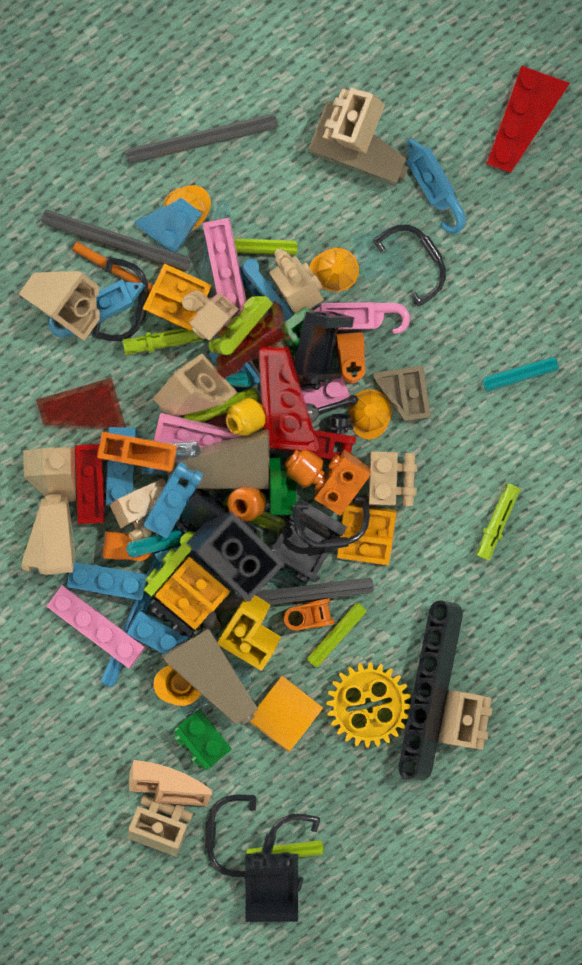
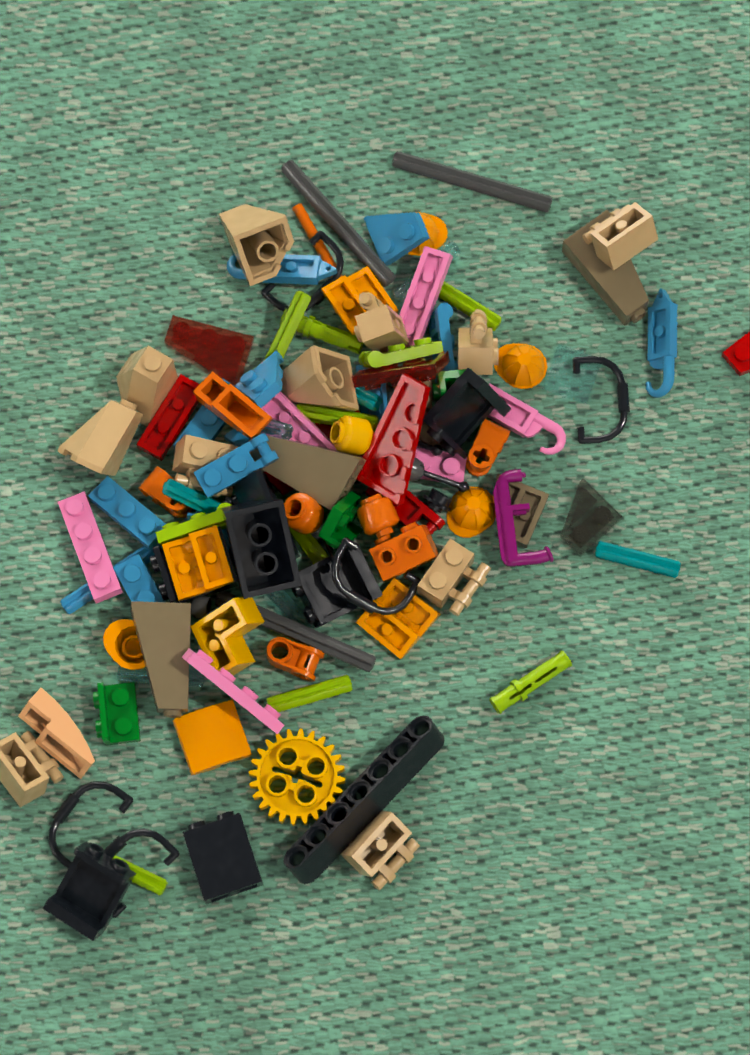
camera: 35 degrees right, 15 degrees down
none -> bright pink plate [182,648,285,734]
none -> black panel [183,811,264,904]
none -> dark azure wing [235,350,284,408]
none -> lime axle [264,290,311,366]
none -> magenta piece [493,469,554,567]
none -> clear smoke wing [560,478,622,557]

